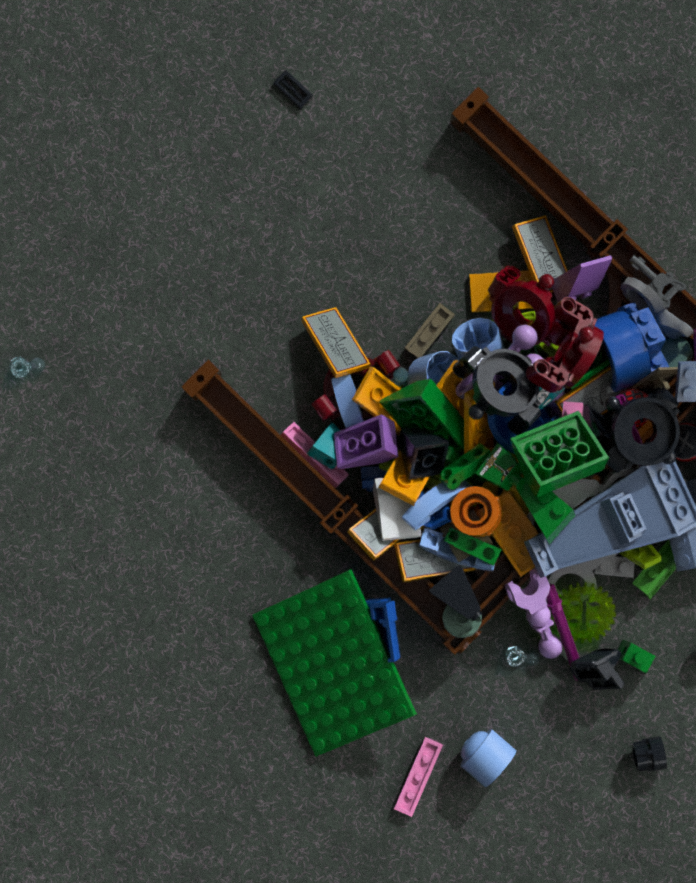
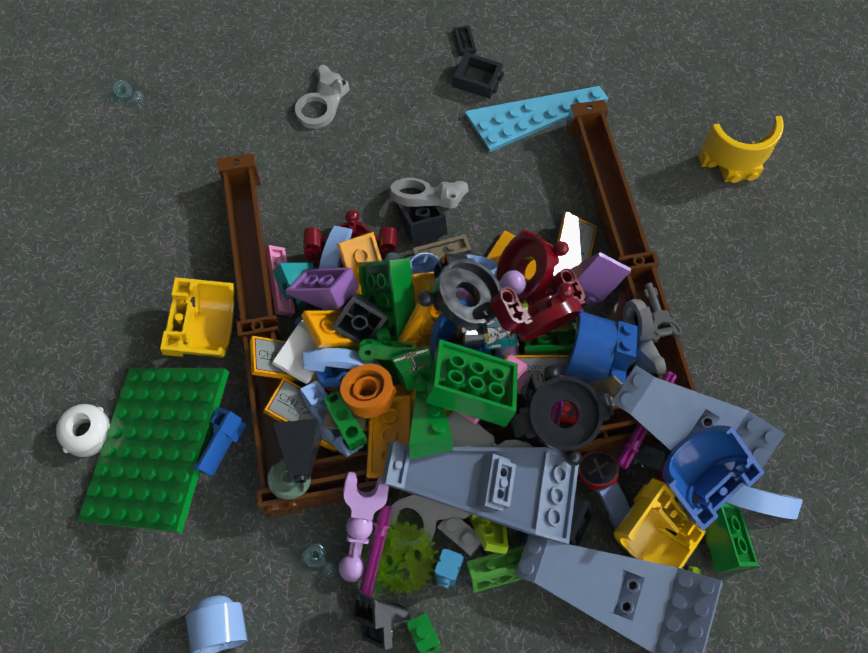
camera: 30 degrees right, 20 degrees down
light grey tile [301,307,370,378] -> none
bright pink plate [394,737,443,817] -> none
none -> white piece [56,404,111,457]
none -> yellow piece [160,277,235,358]
none -> light grey animal [294,65,350,129]
none -> light grey animal [389,178,469,208]
none -> black slope [395,192,448,244]
none -> dark azure brick [434,549,463,589]
none -> black window [453,52,504,99]
none -> medium azure wing [465,86,608,152]
none -> yellow piece [698,116,783,183]

